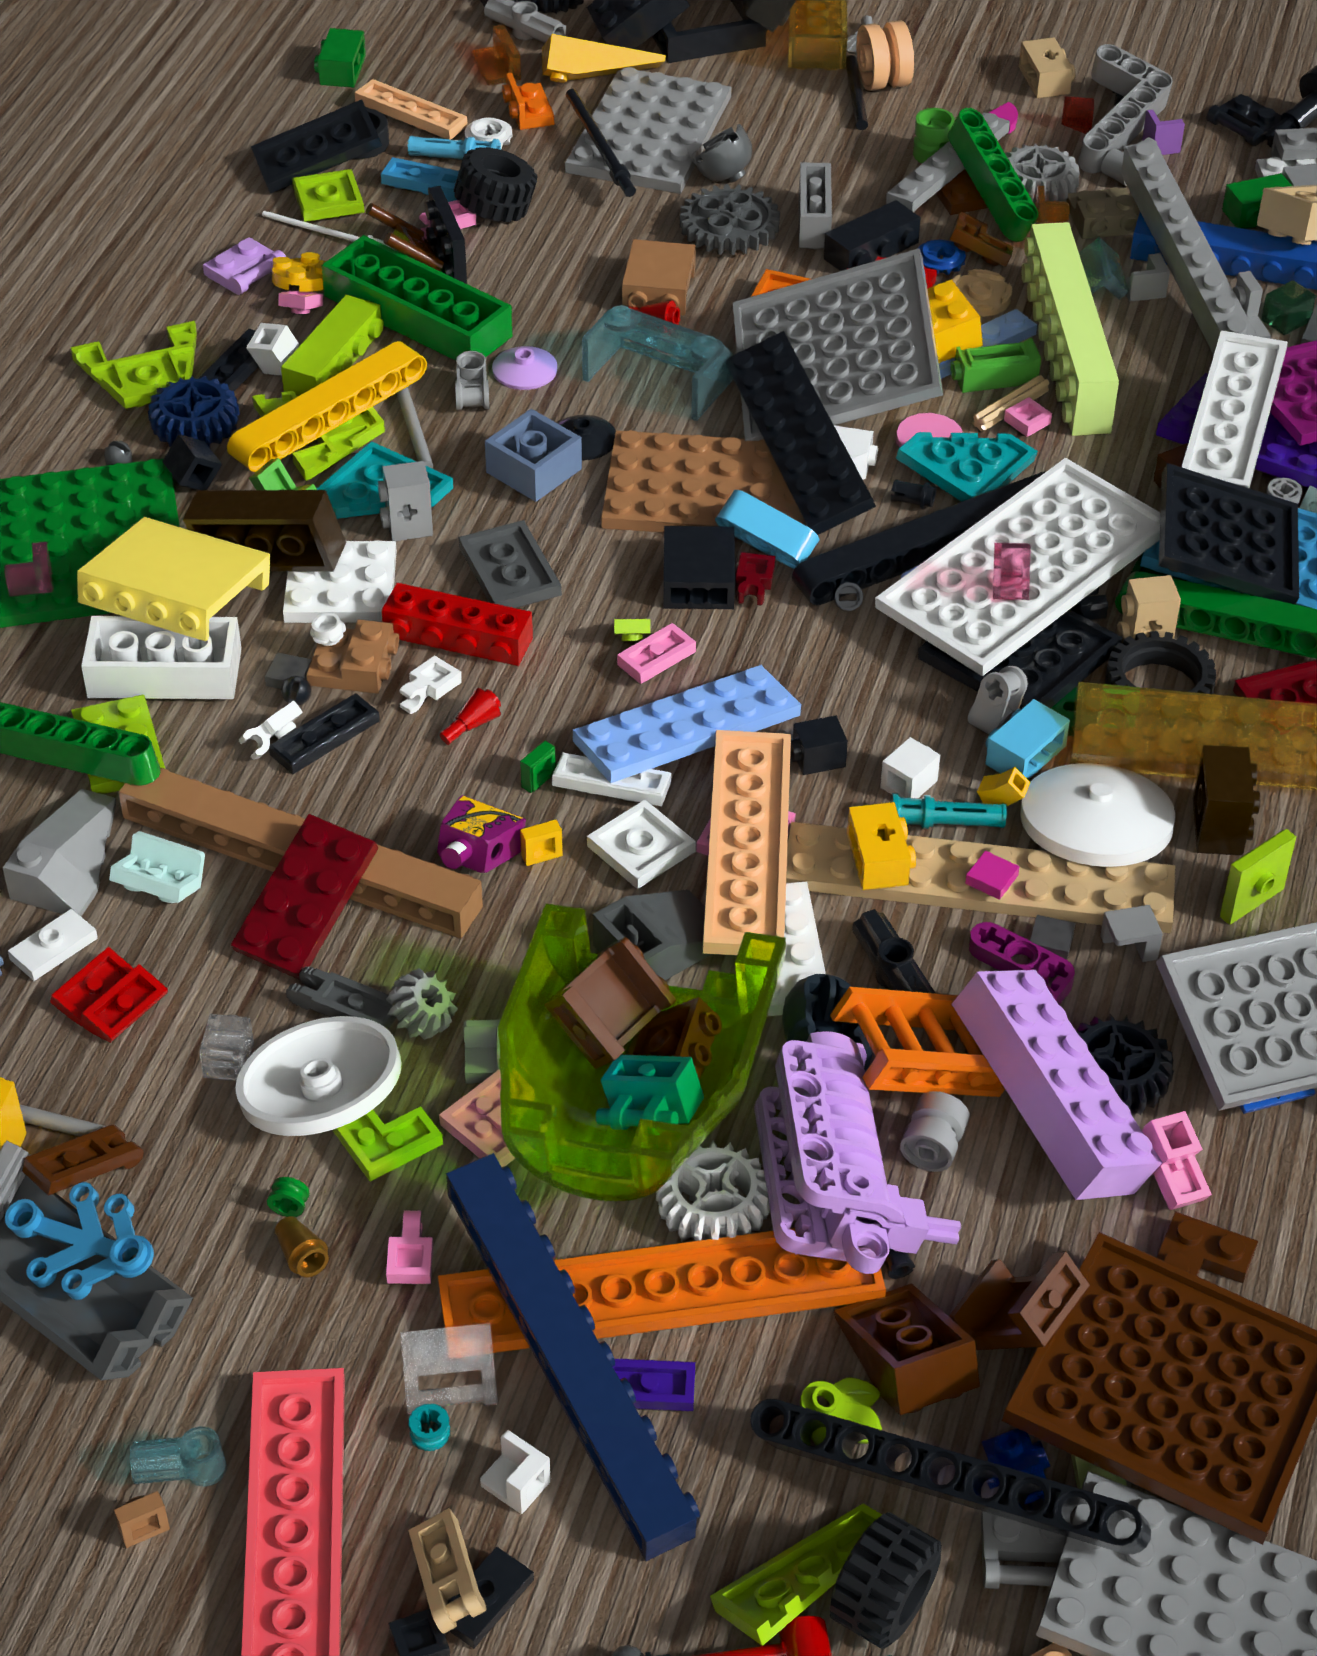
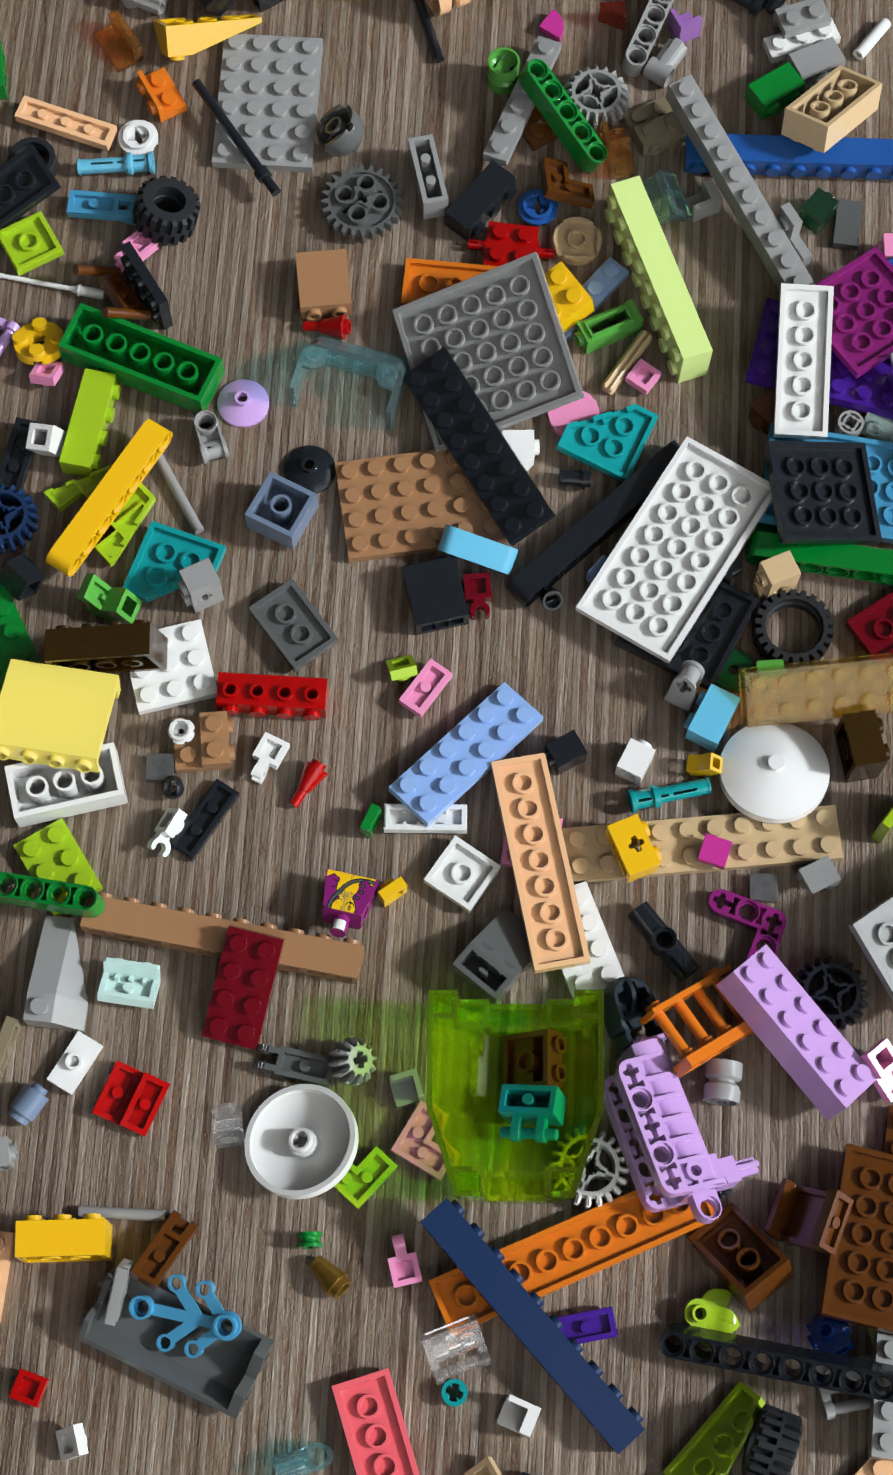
camera: 15 degrees left, 25 degrees up
reddish brown panel [544,937,676,1069] -> none
clear pink panel [993,543,1031,600] -> none

